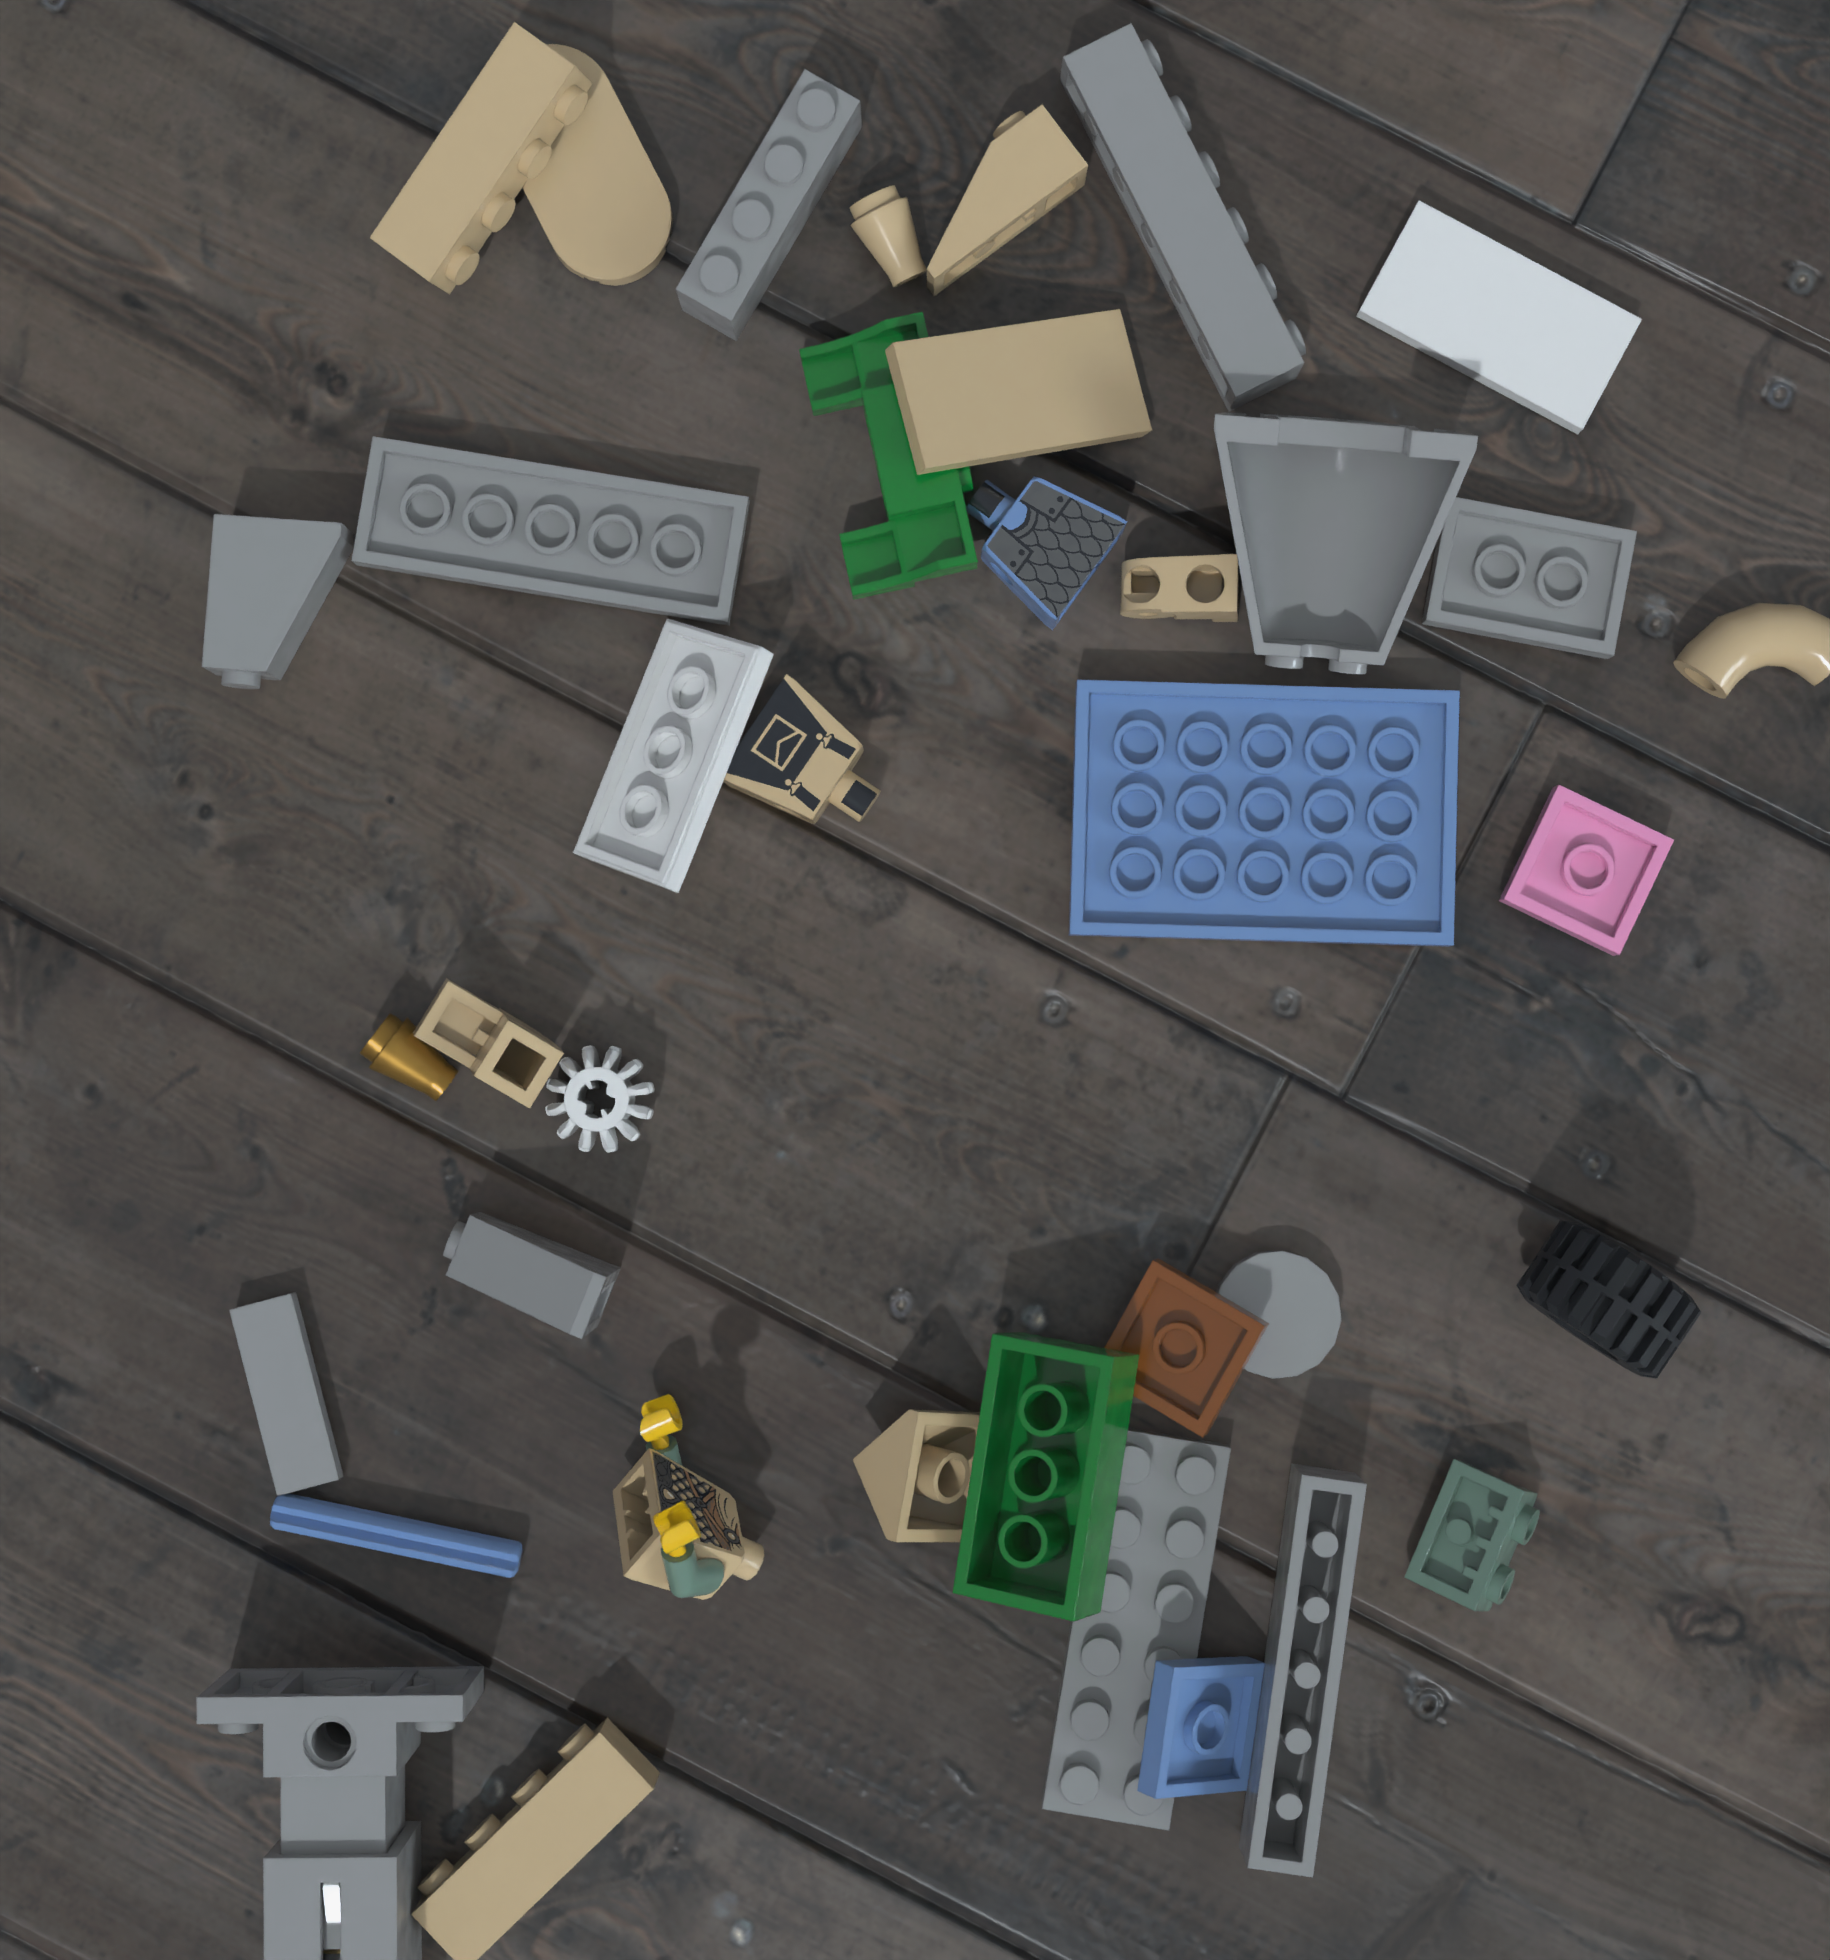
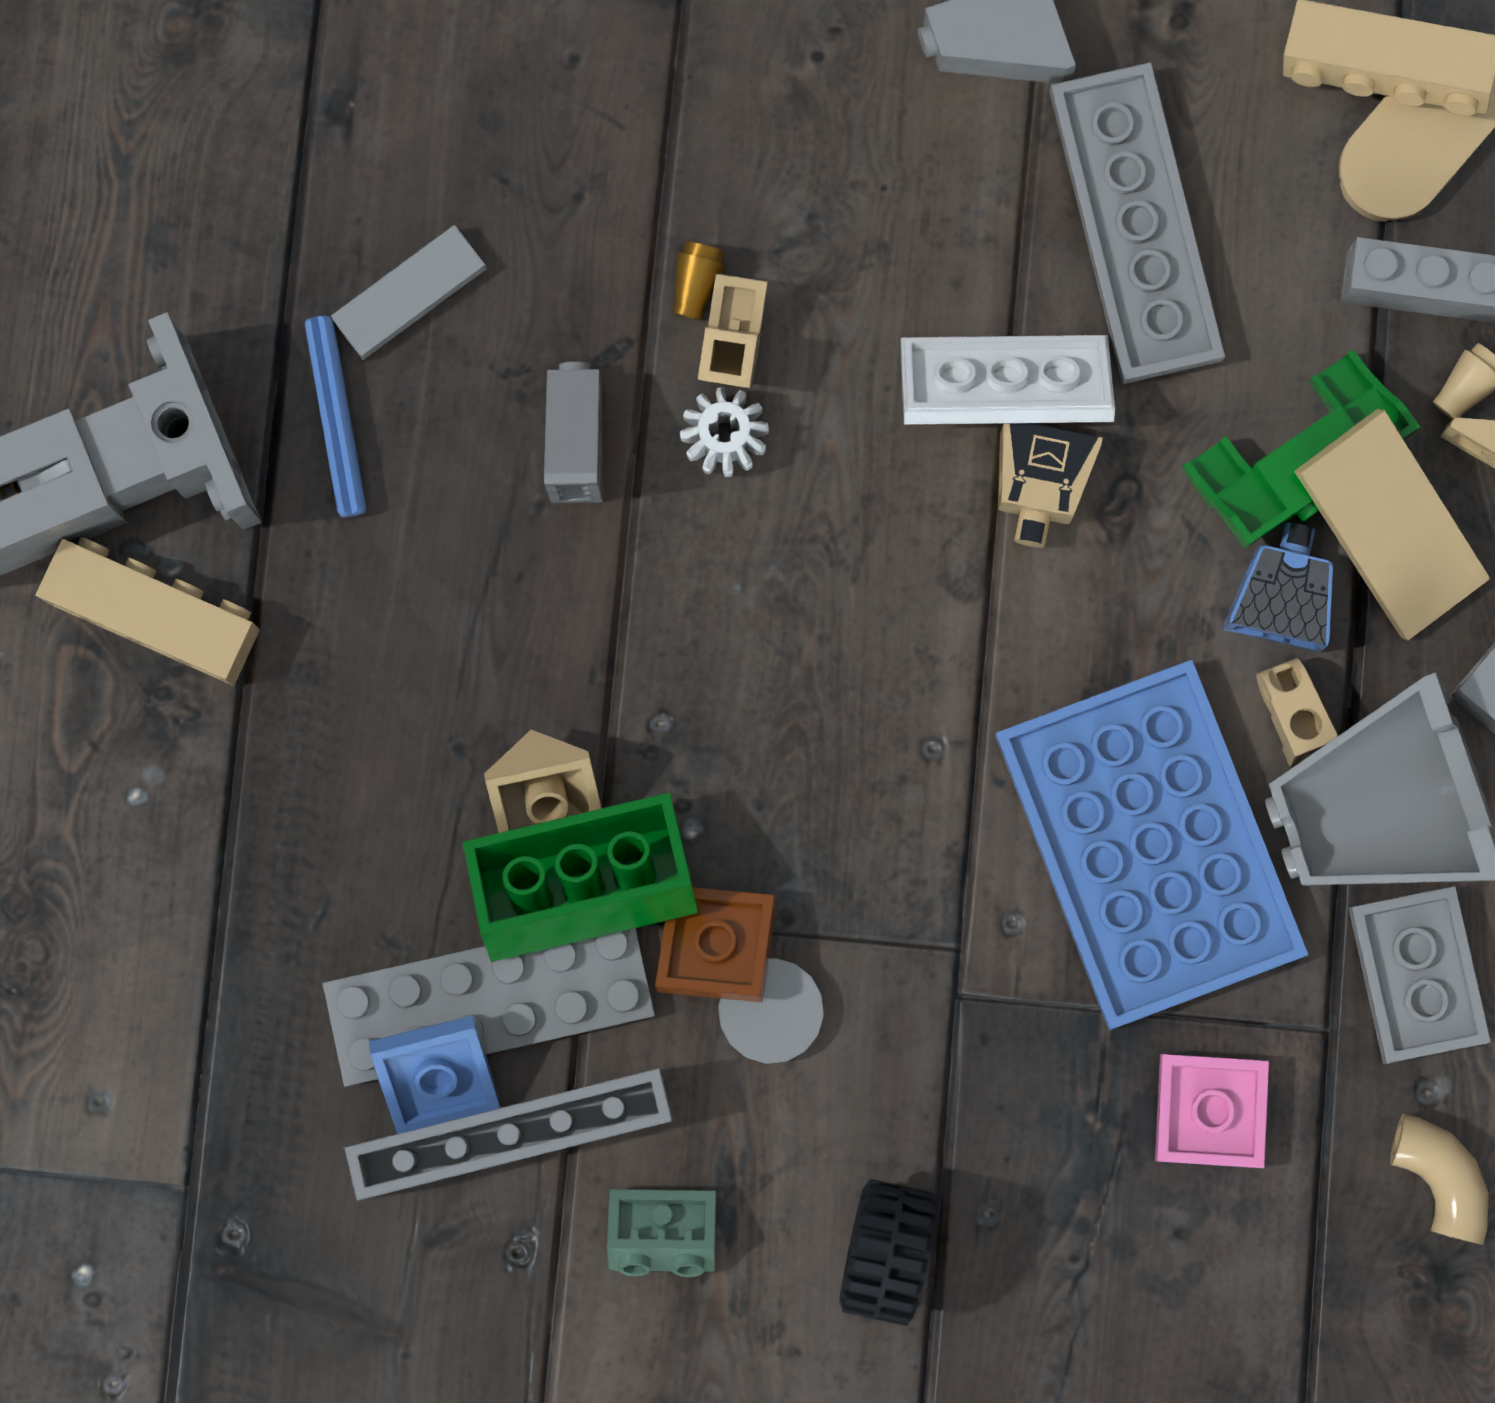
camera: 65 degrees right, 5 degrees down
torso [613,1394,764,1600] -> none

